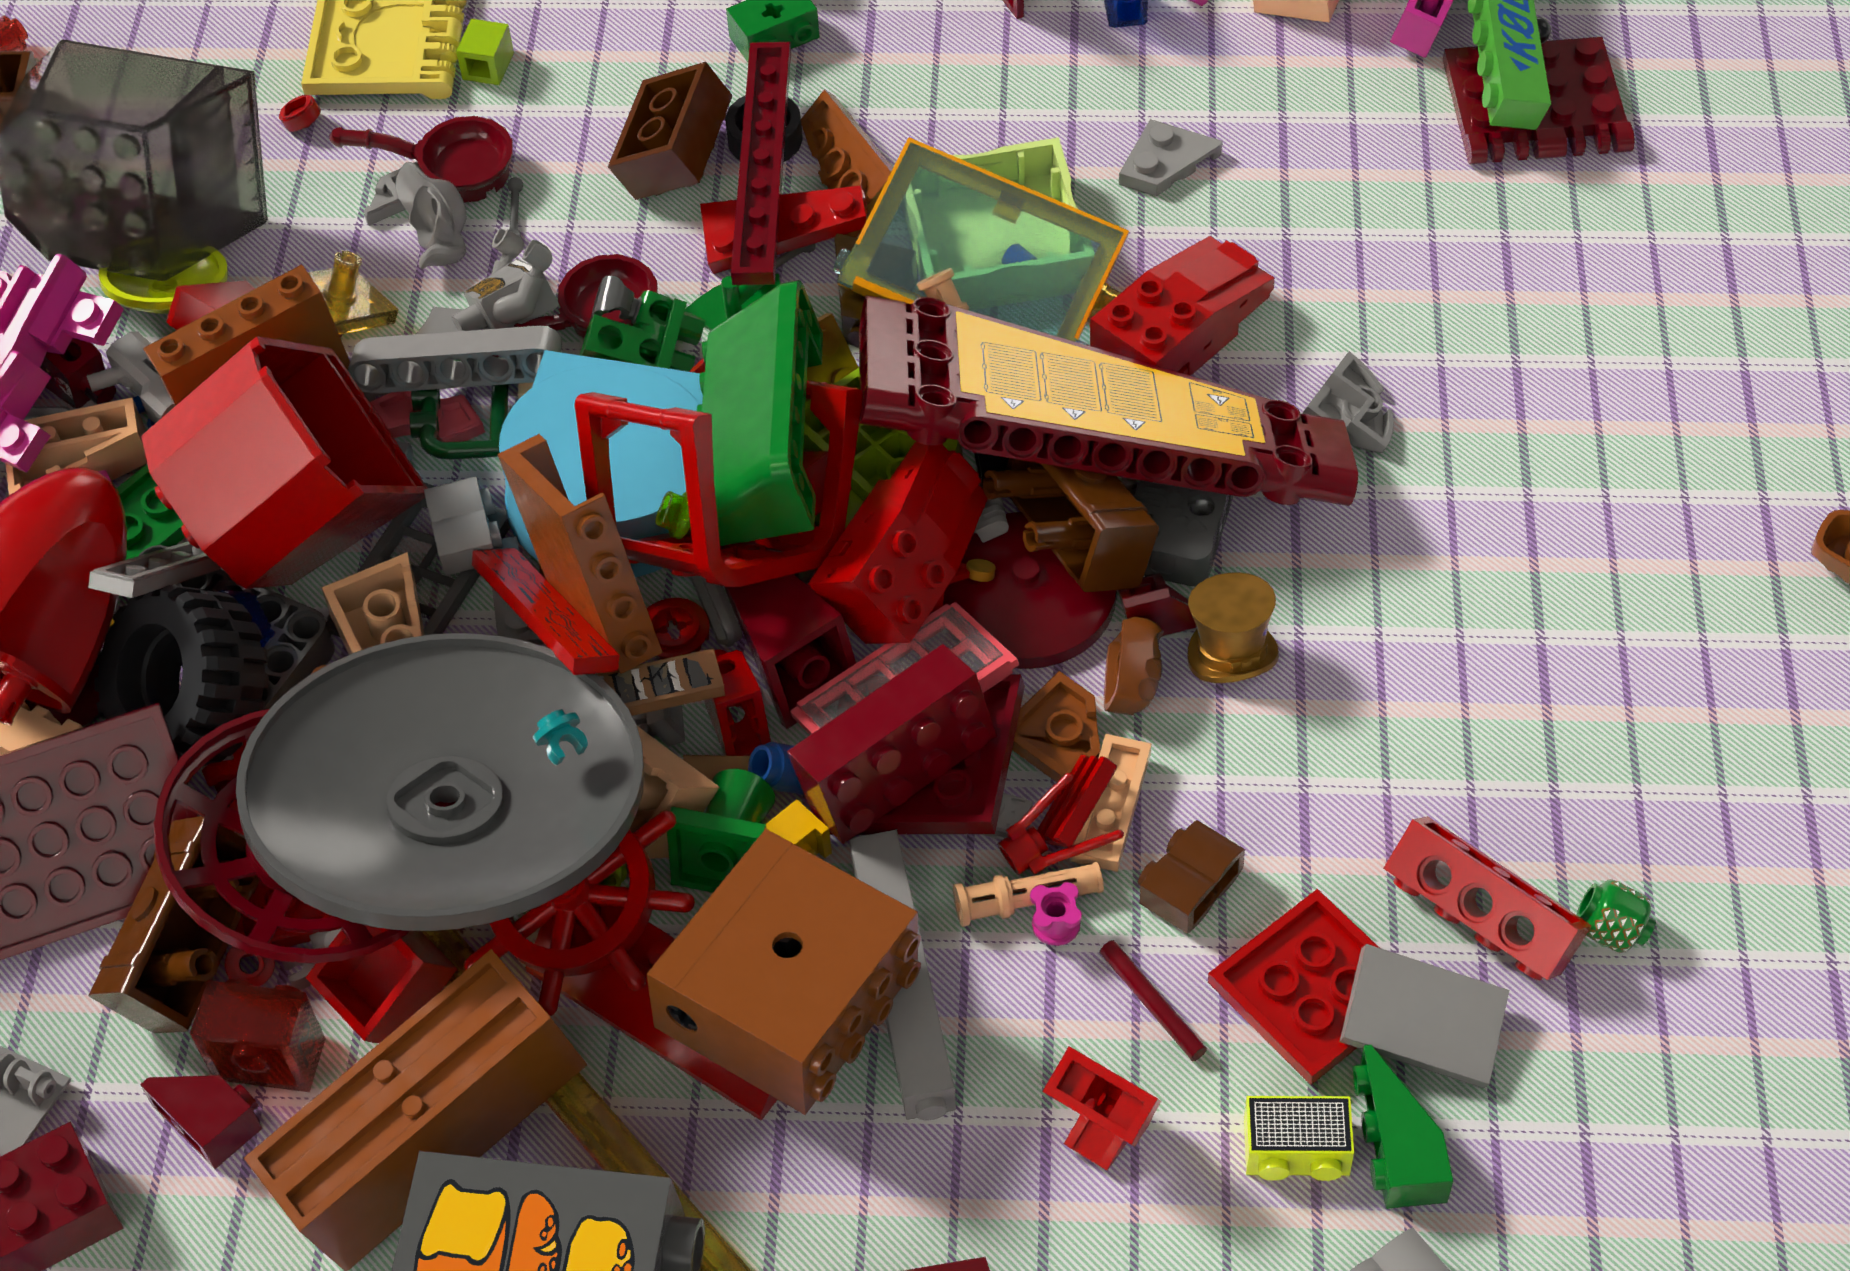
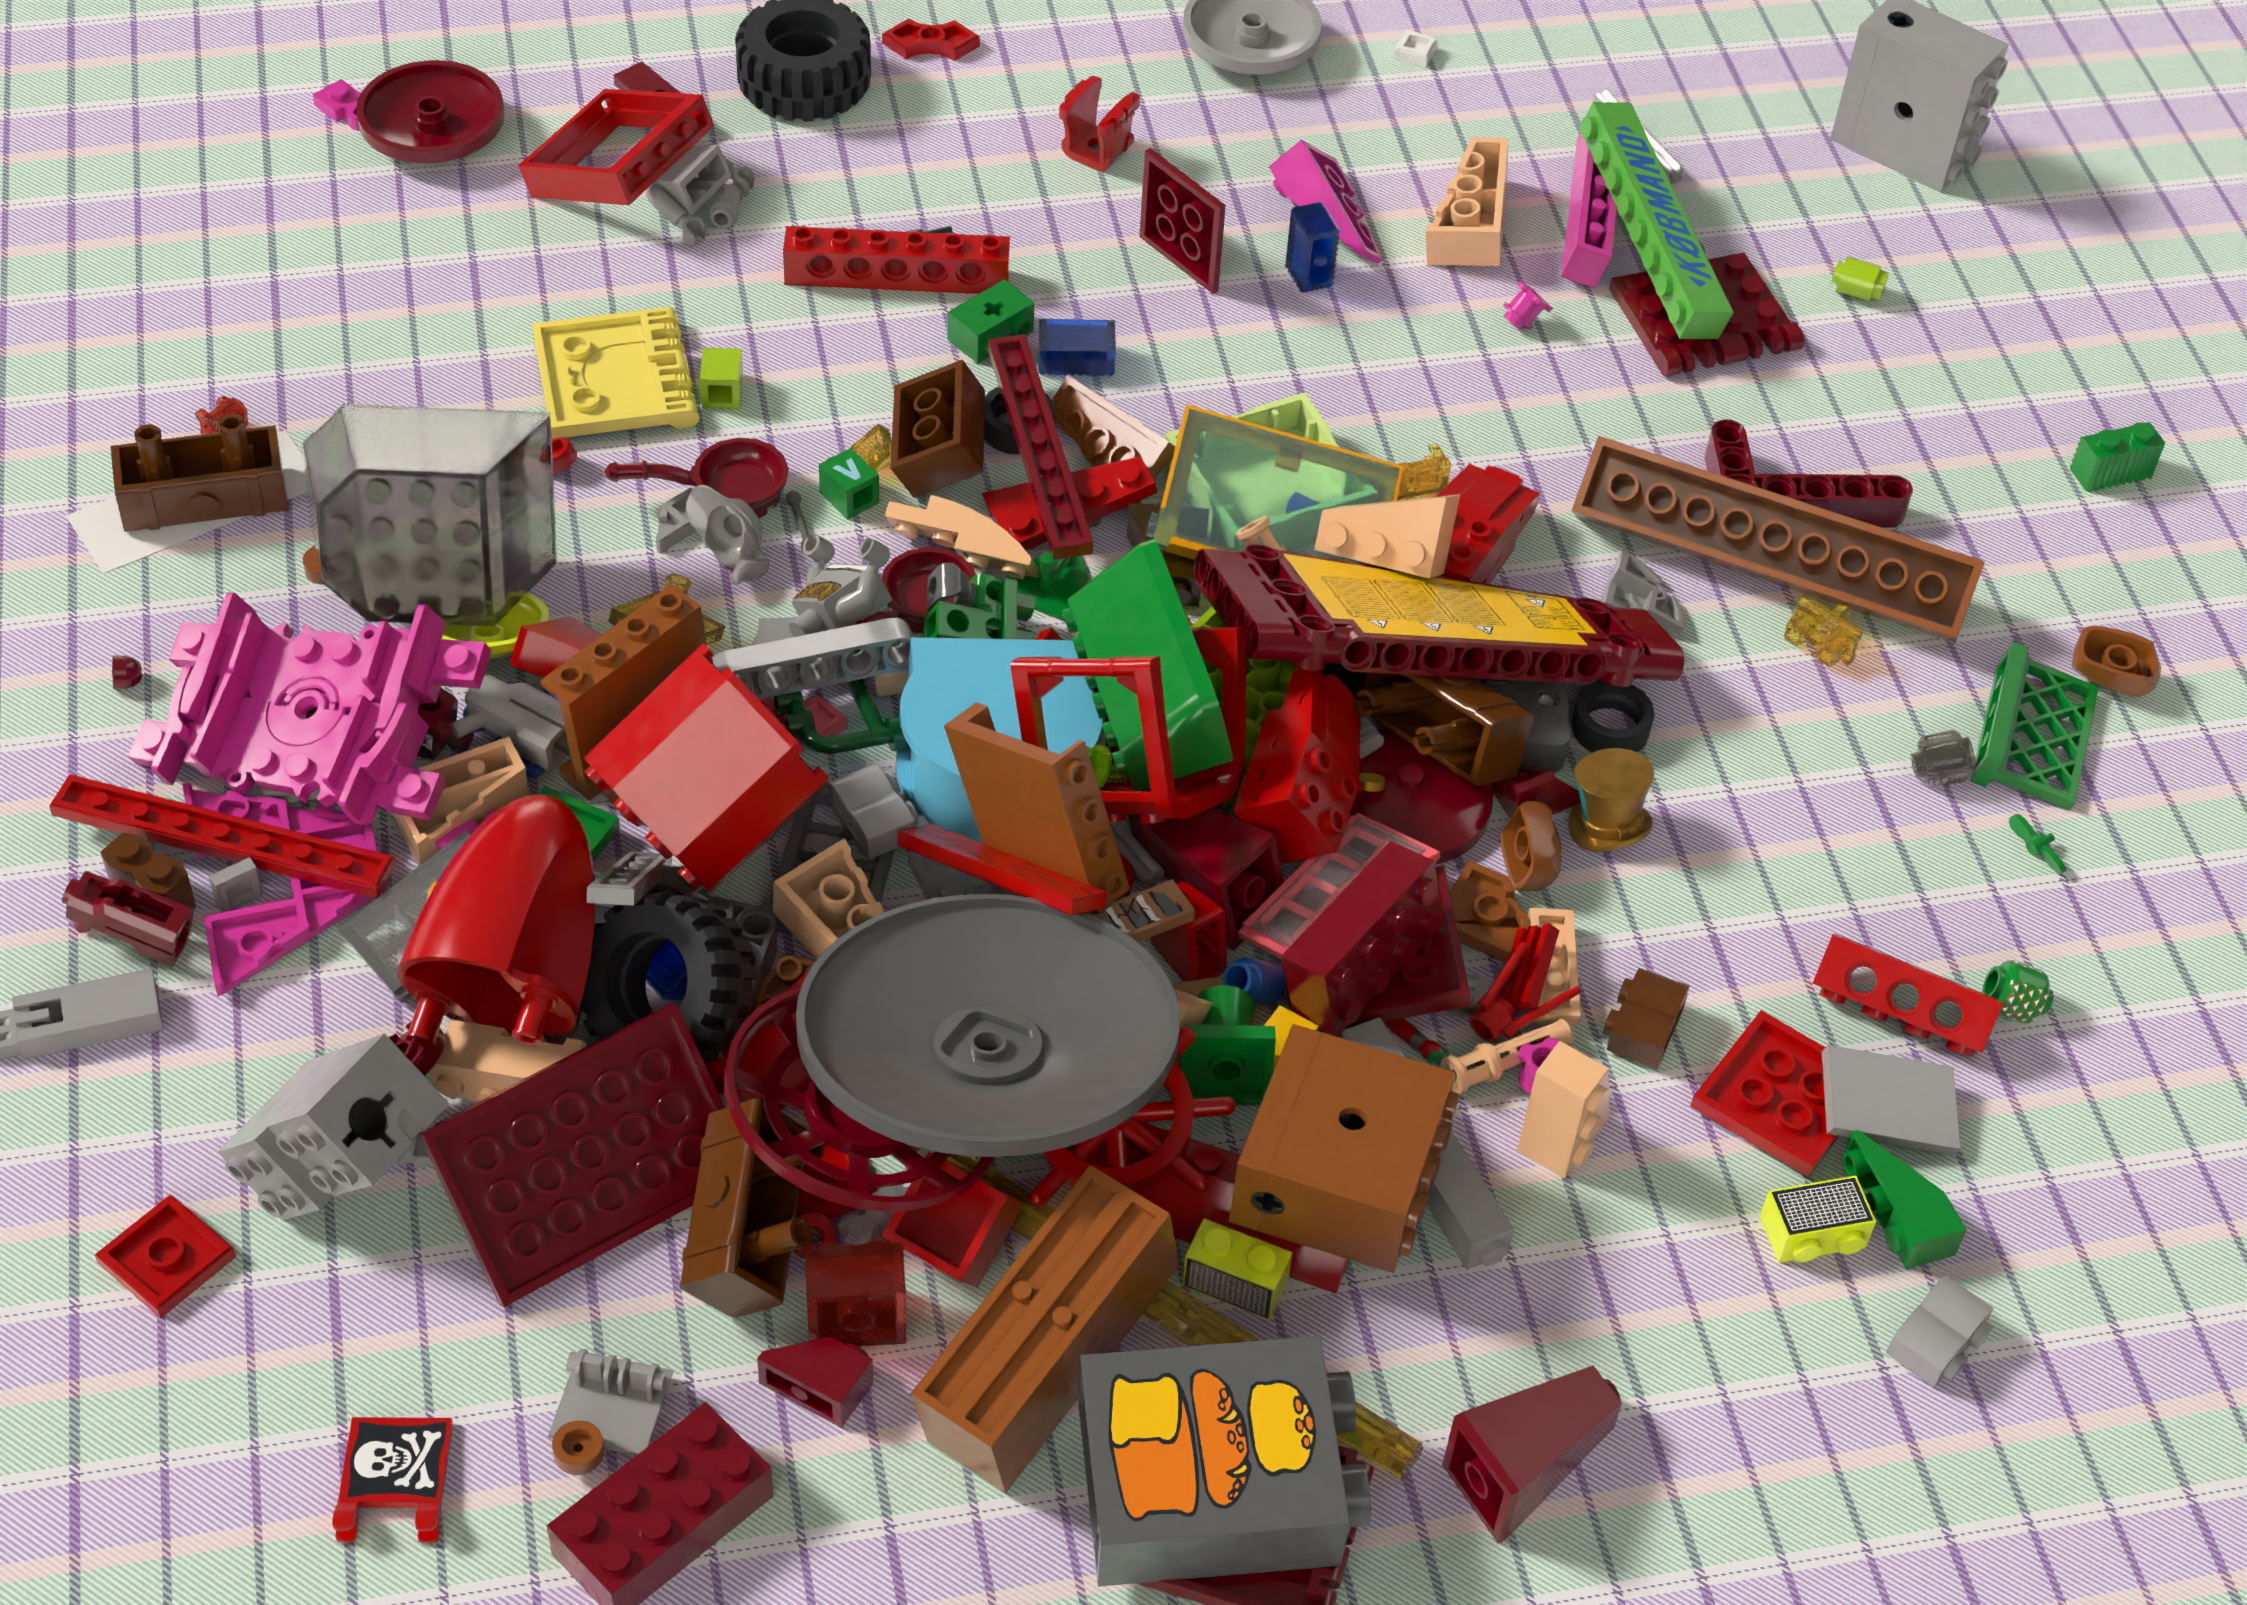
camera: 20 degrees left, 5 degrees down
teal plate [533,709,588,765] -> none
red tile [1042,1046,1161,1171] -> none
dark red bar [1099,940,1207,1061] -> none
light grey wing [1119,119,1223,196] -> none
none -> green brick [819,448,879,520]
none -> clear yellow plate [851,423,892,473]
none -> light nougat slope [885,495,1040,580]
none -> clear blue brick [1038,319,1116,377]
none -> neon yellow brick [1182,1218,1293,1320]
none -> light nougat wedge [1314,494,1460,578]
none -> clear yellow hinge [1367,444,1451,501]
none -> red piece [1384,1018,1448,1066]
none -> dark pink brick [1503,281,1553,330]
none -> light nougat wedge [1517,1041,1610,1179]
none -> dark orange brick [1572,435,1985,643]
none -> black tyre [1572,680,1655,753]
none -> dark red beam [1705,419,1913,527]
none -> clear yellow hips [1784,594,1863,667]
none -> lime brick [1831,256,1889,302]
none -> clear smoke head [1910,730,1976,788]
none -> green fence [1970,641,2099,811]
none -> green piece [2009,814,2067,874]

